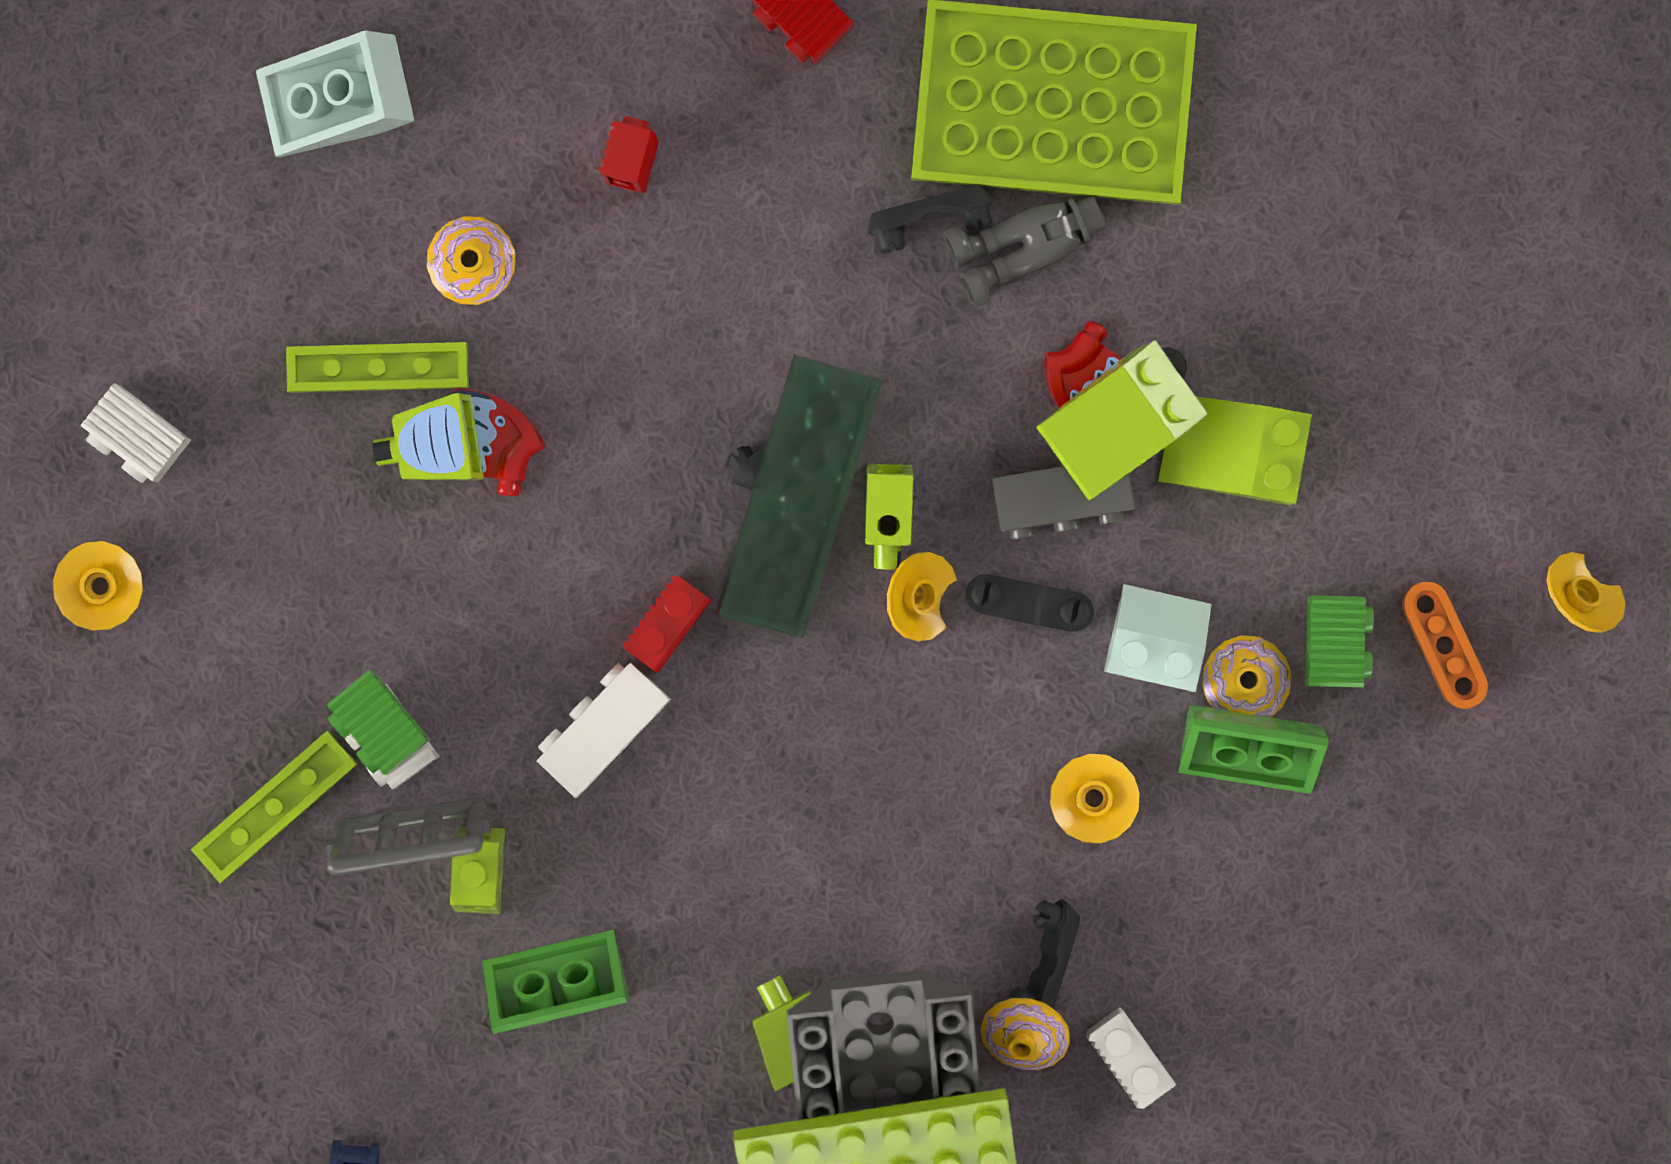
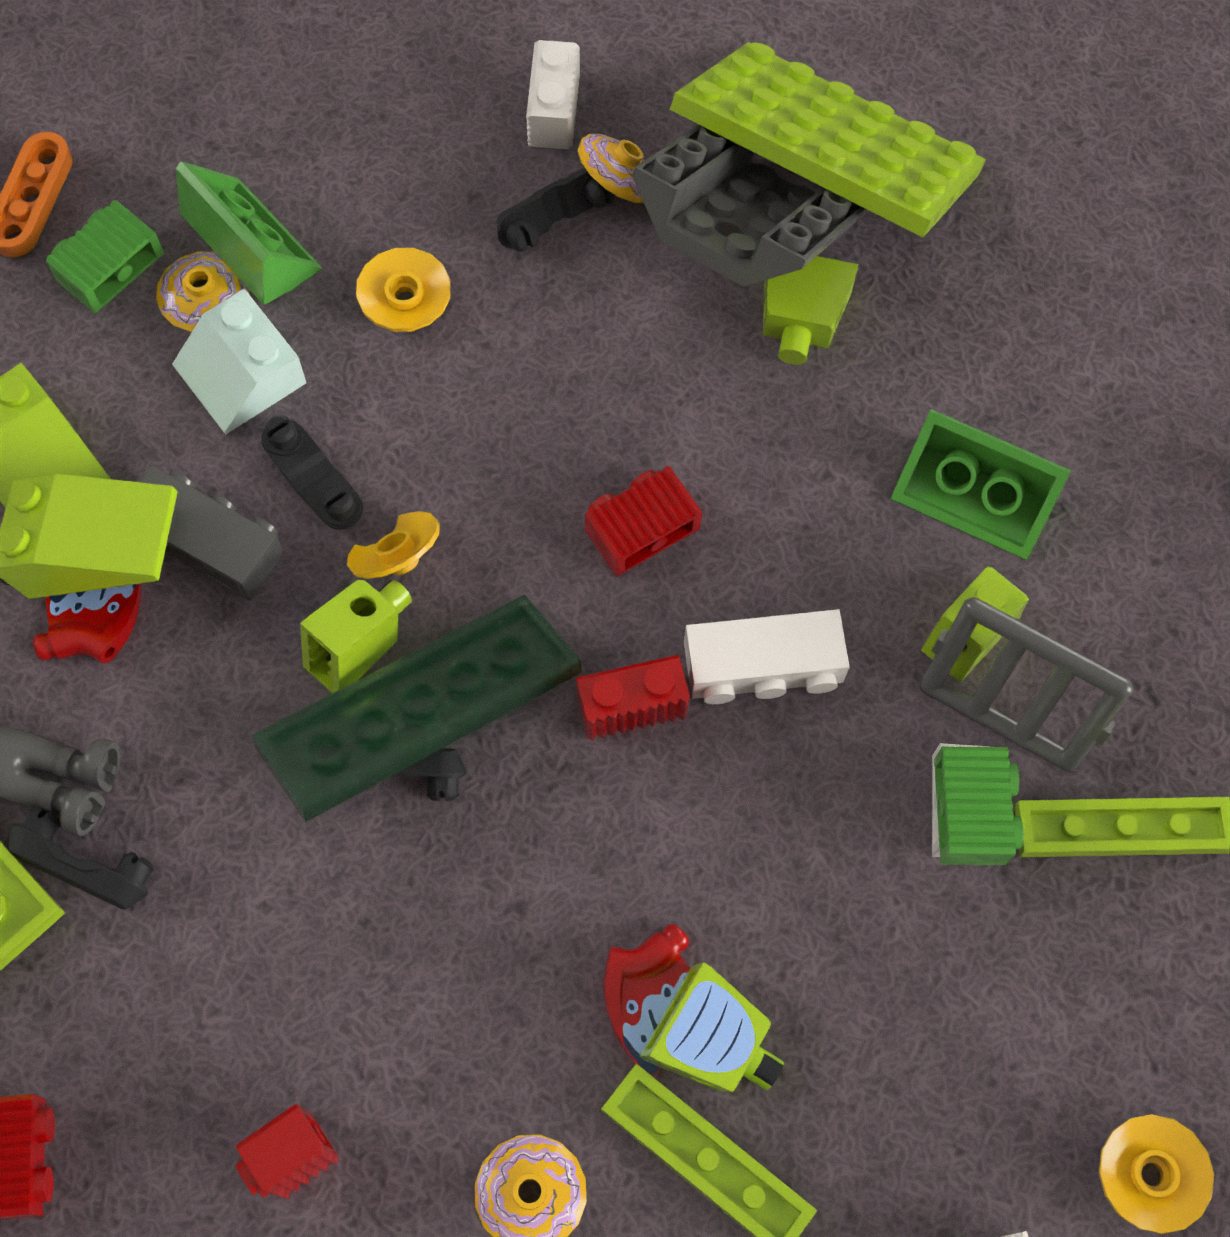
camera: 145 degrees left, 20 degrees down
none -> red brick [585,466,702,577]

